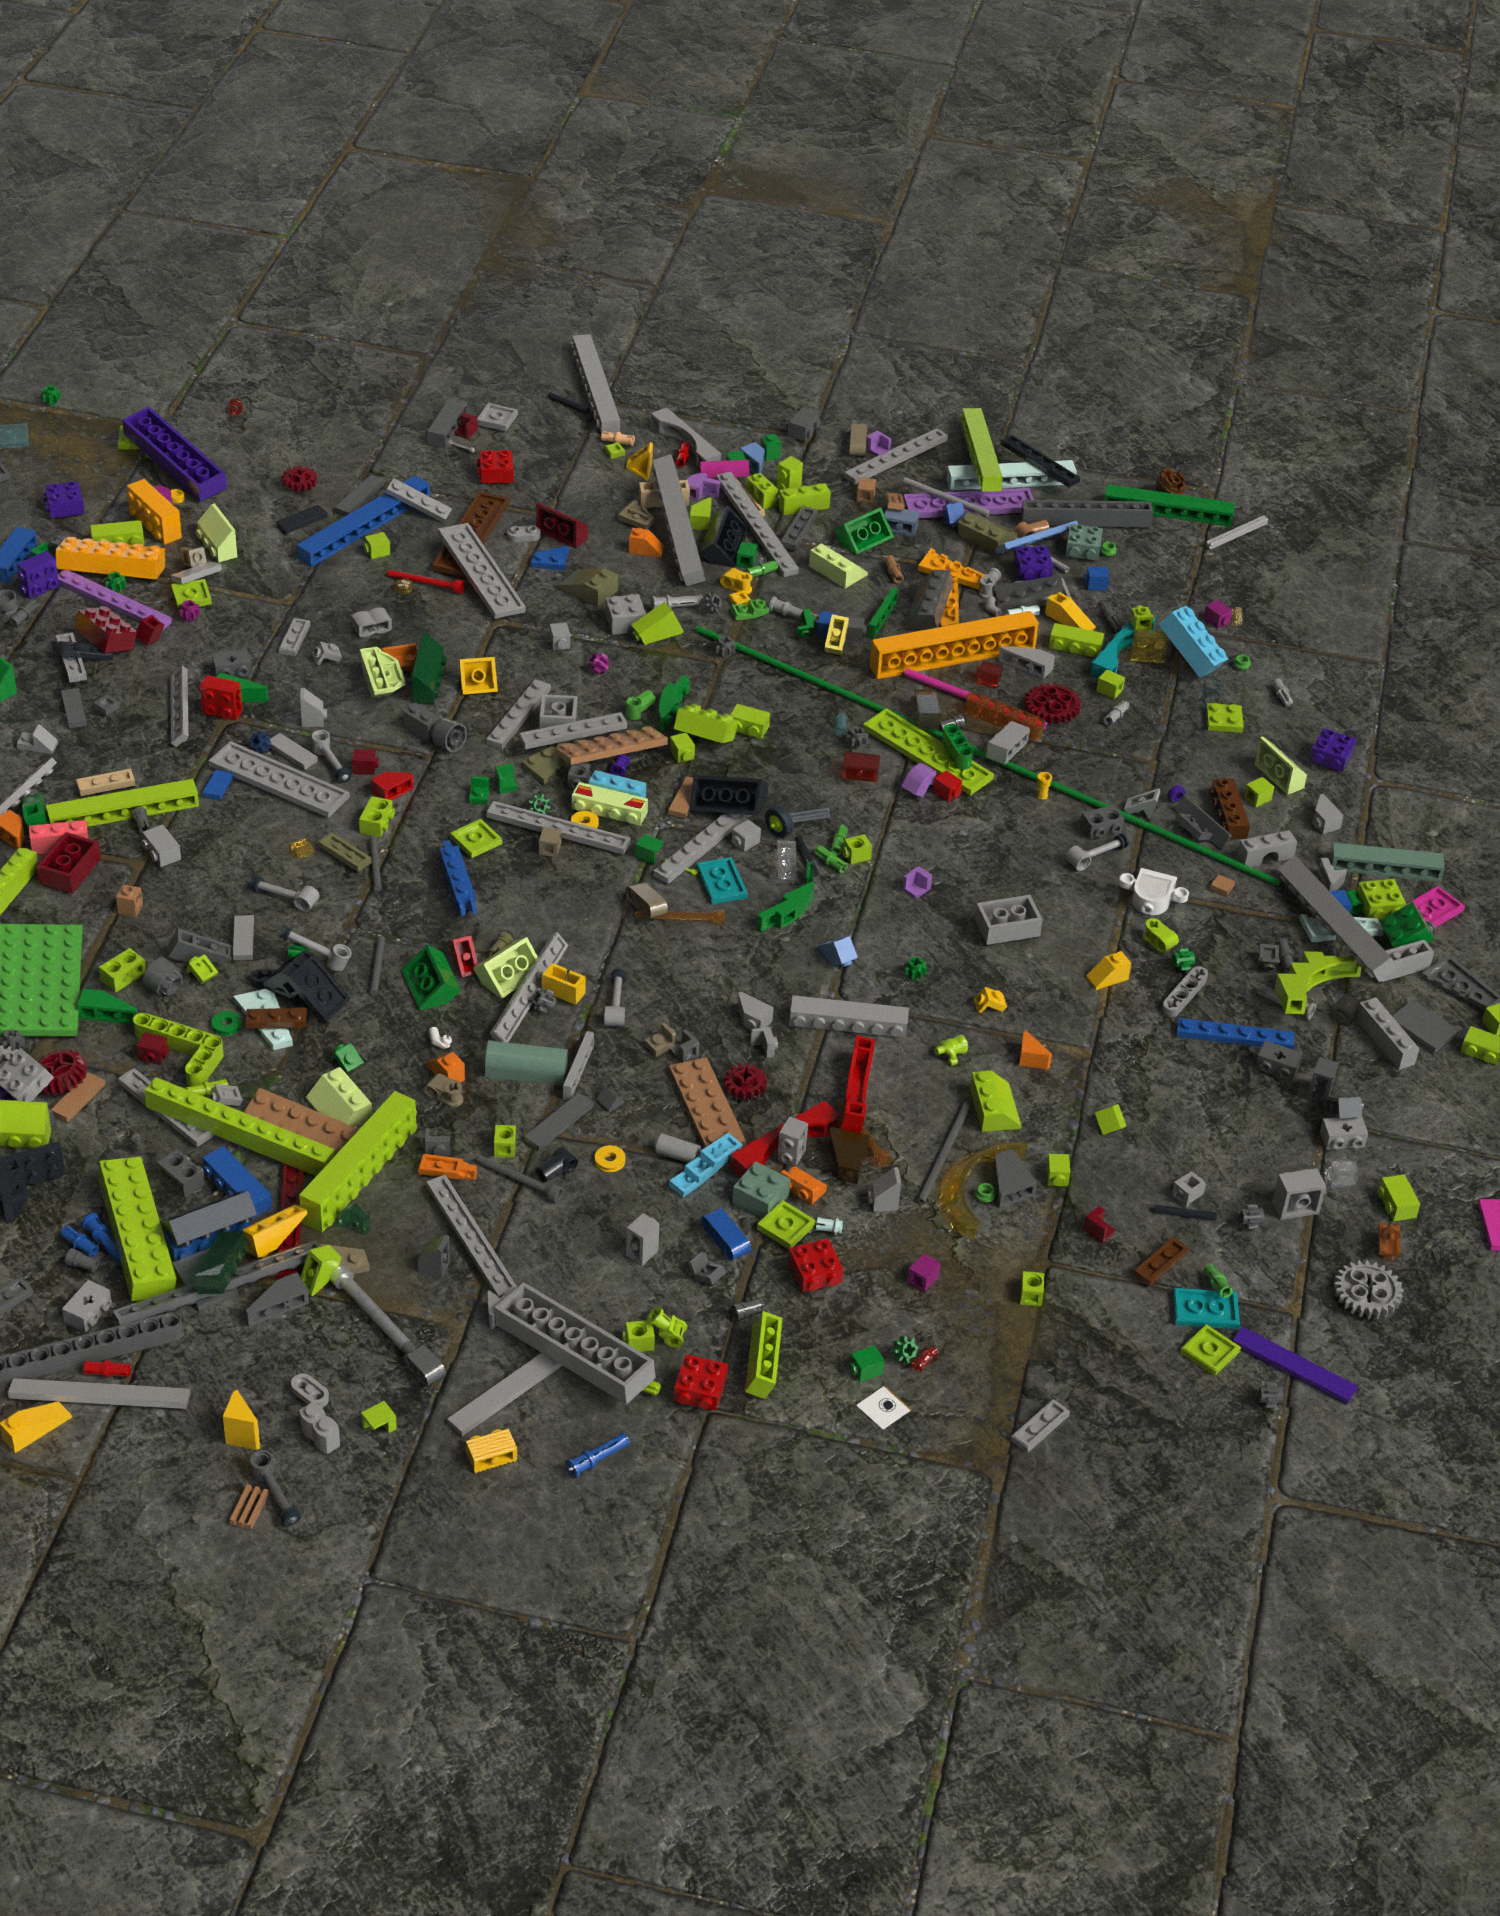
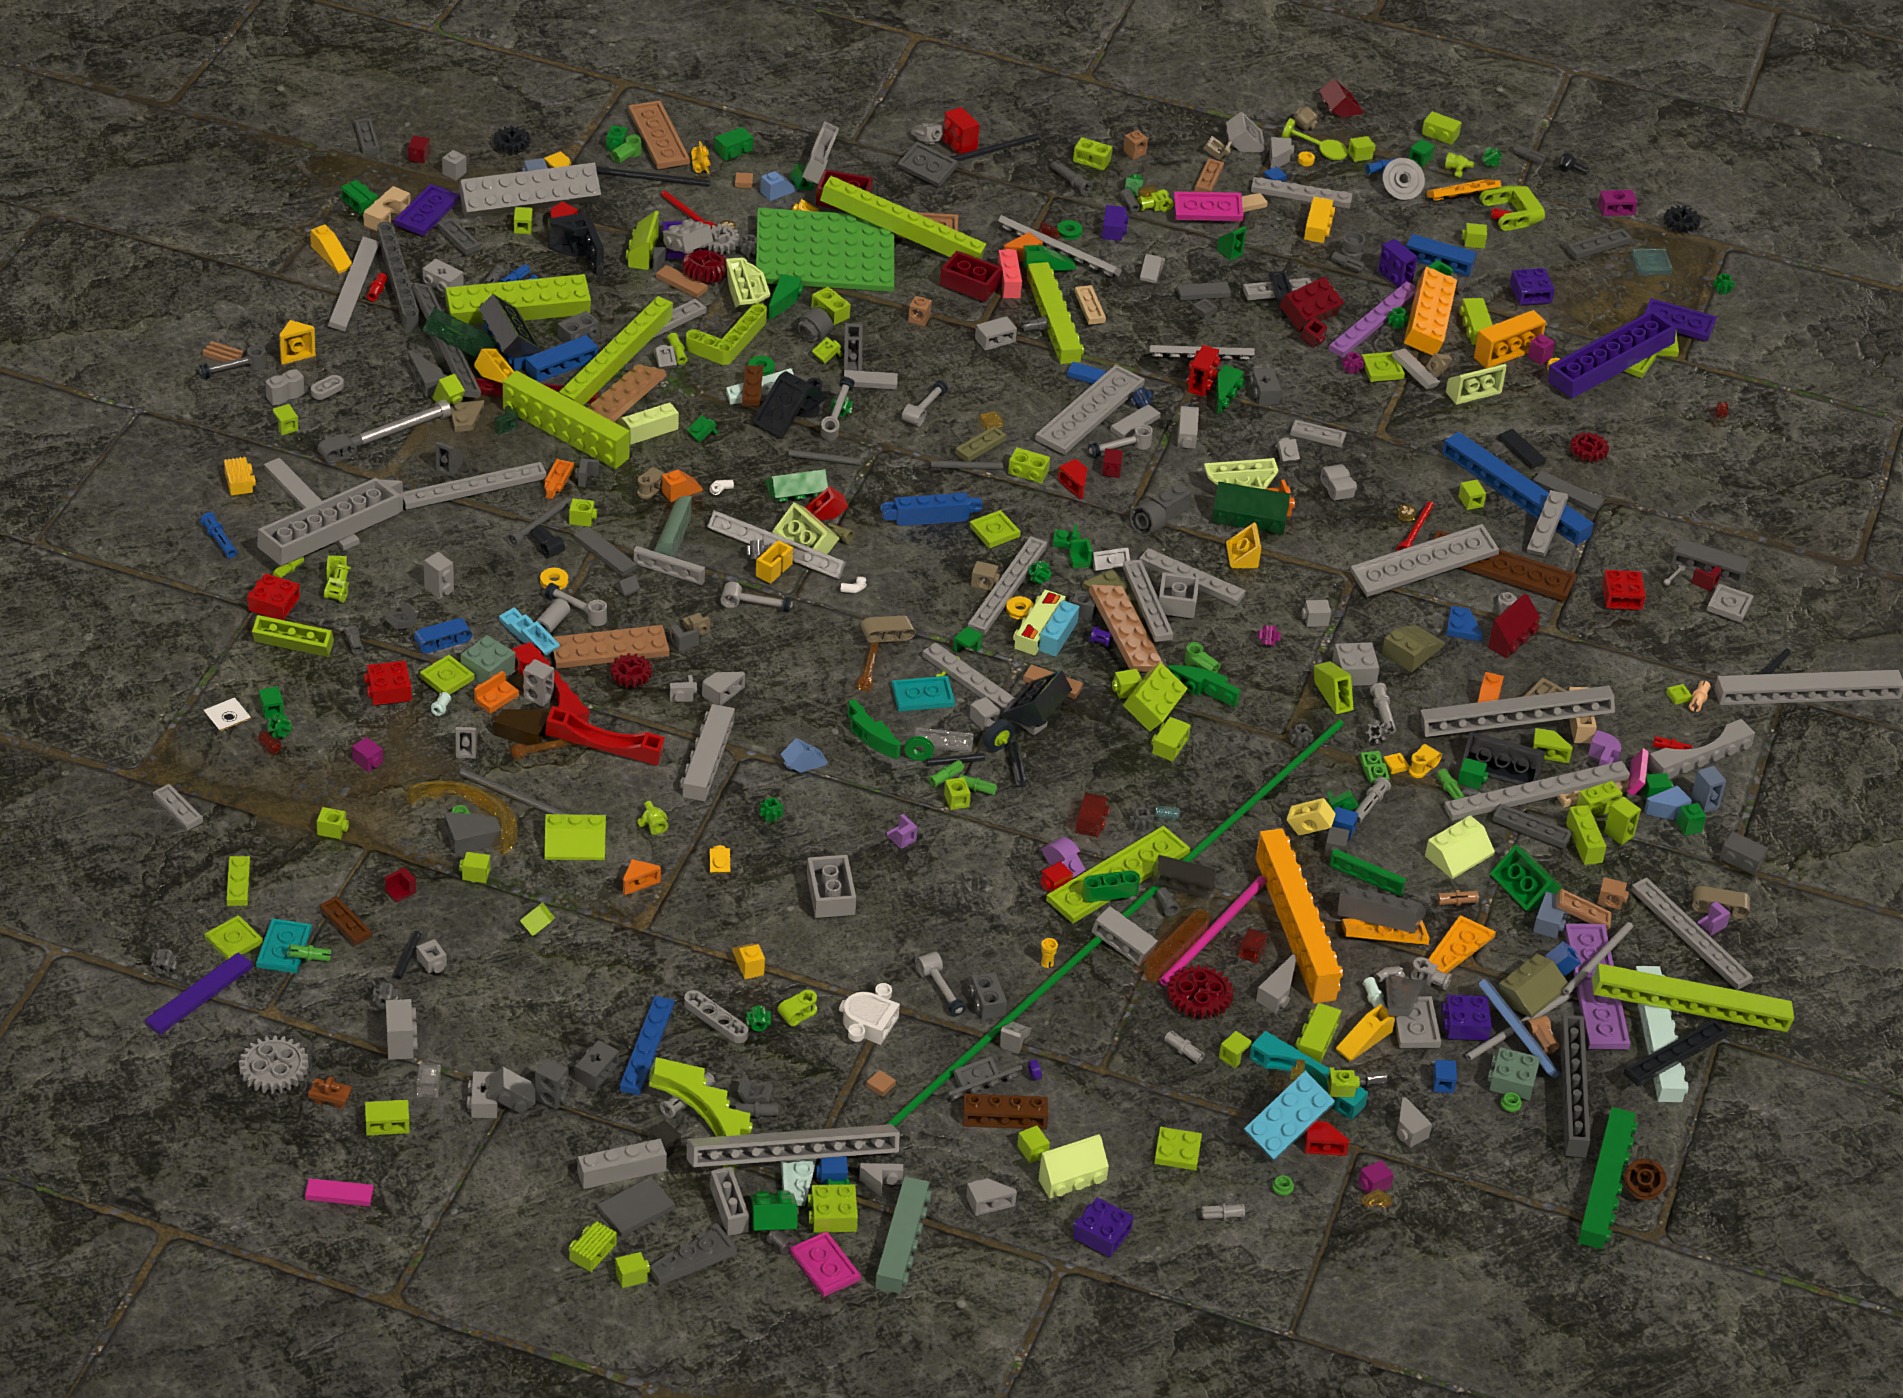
camera: 95 degrees right, 0 degrees up
dark red brick [137,1032,170,1065] -> none
yellow slope [626,442,653,481] -> none
light grey axle [1205,515,1268,550] -> none
light grey arch [1237,830,1297,867] -> none
none -> lime plate [227,856,250,906]
none -> light grey piece [545,583,607,626]
none -> yellowish green wedge [726,258,770,308]
none -> white arm [841,577,867,593]
none -> light grey panel [1092,547,1130,571]
none -> light grey slope [1397,1097,1432,1148]
none -> dark purple plate [1644,298,1717,341]
none -> sand blue brick [1691,766,1726,813]

